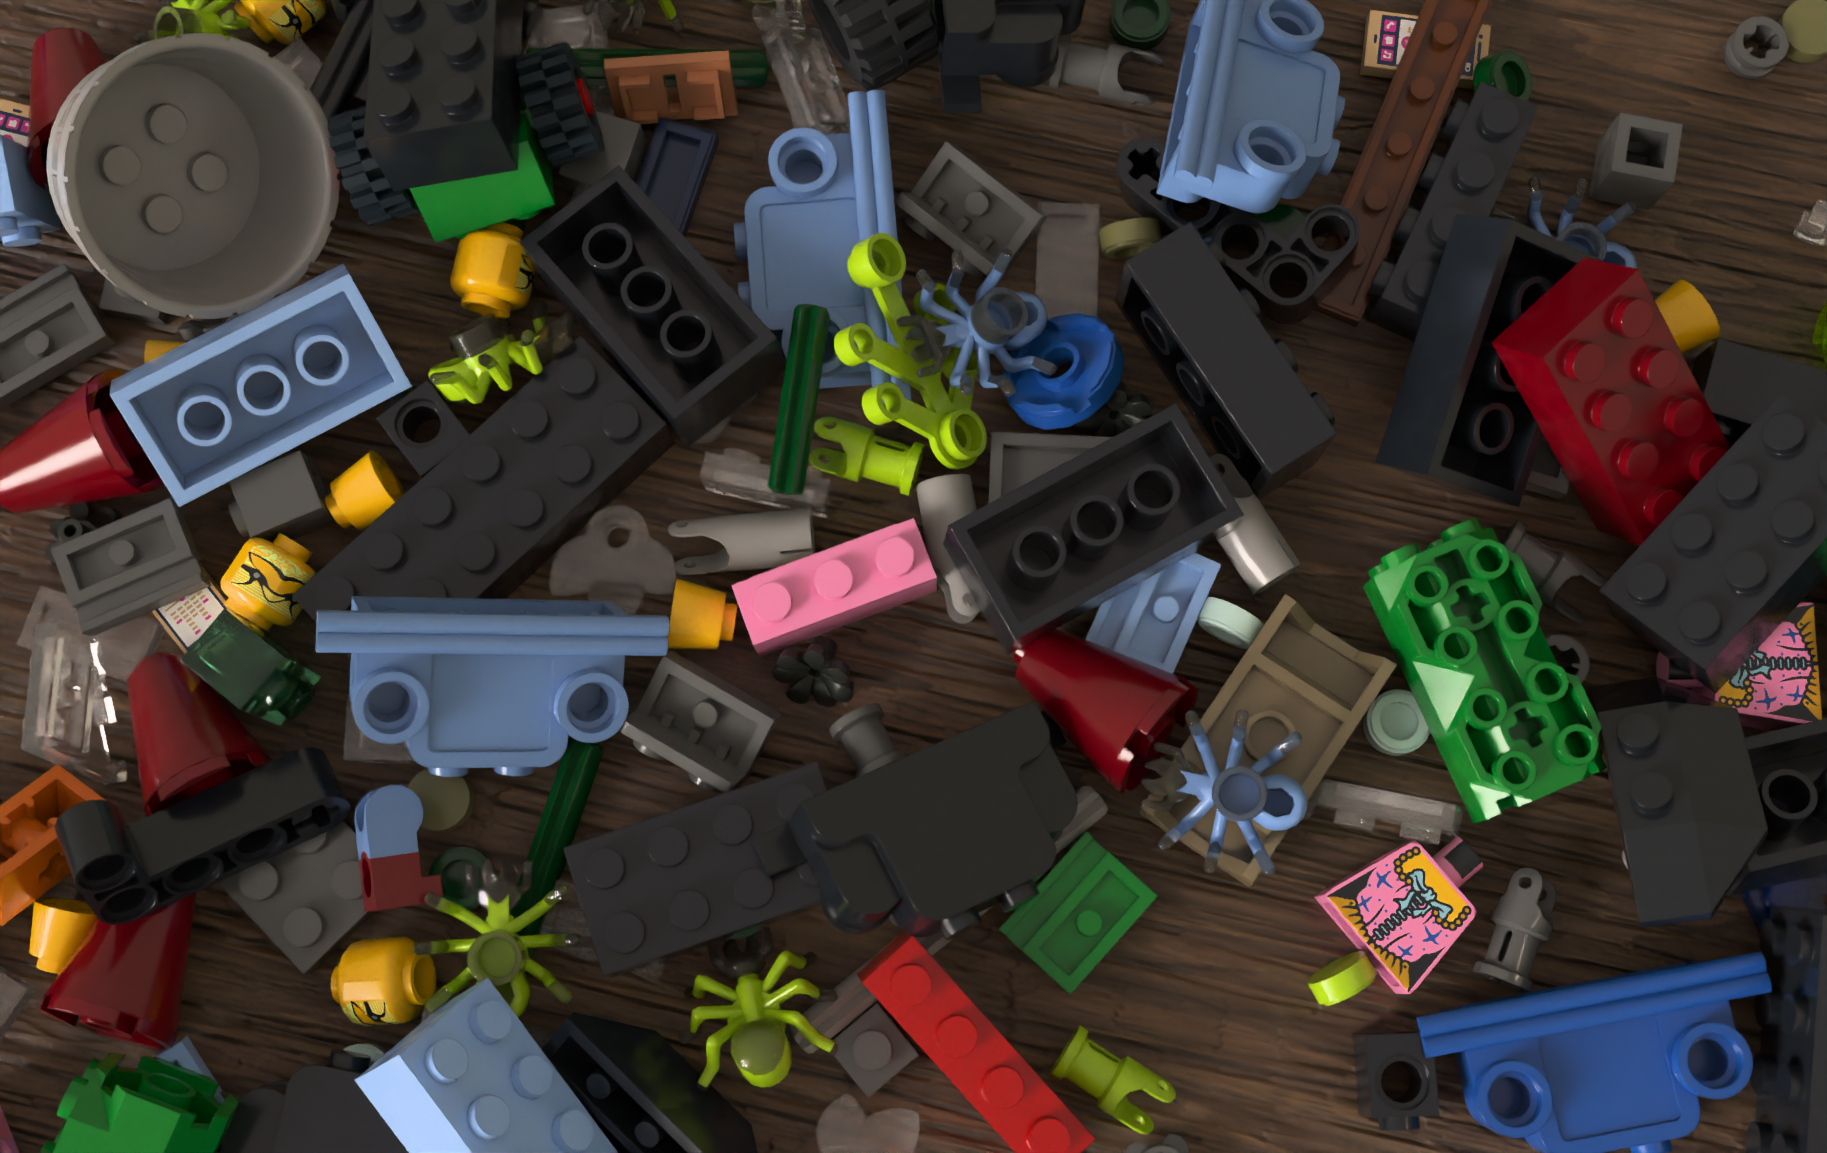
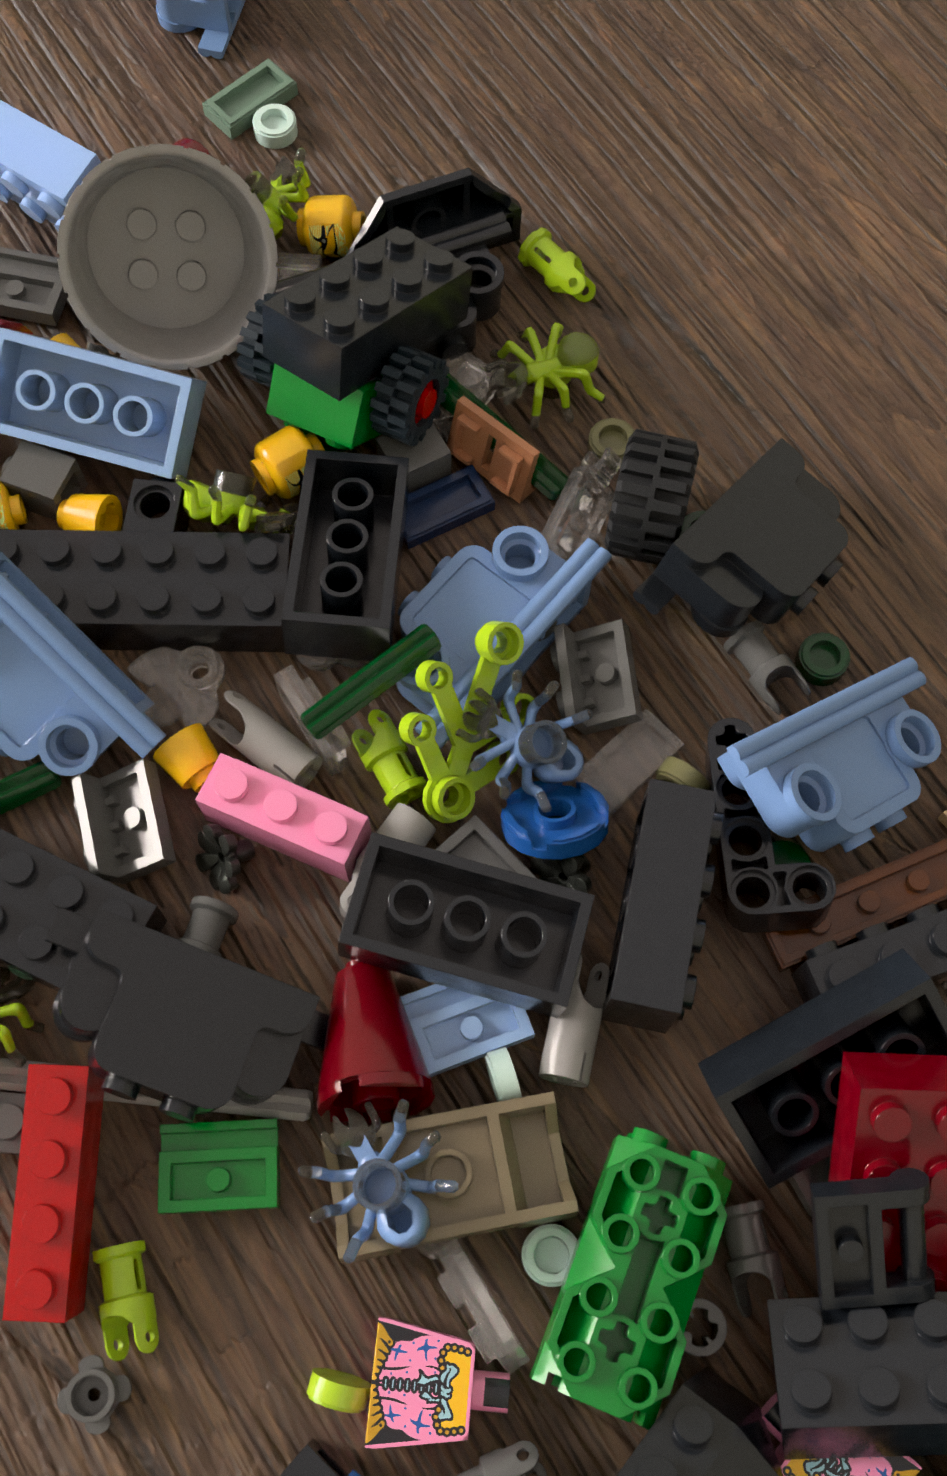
camera: 40 degrees right, 10 degrees down
none -> black plate [810,1168,936,1310]

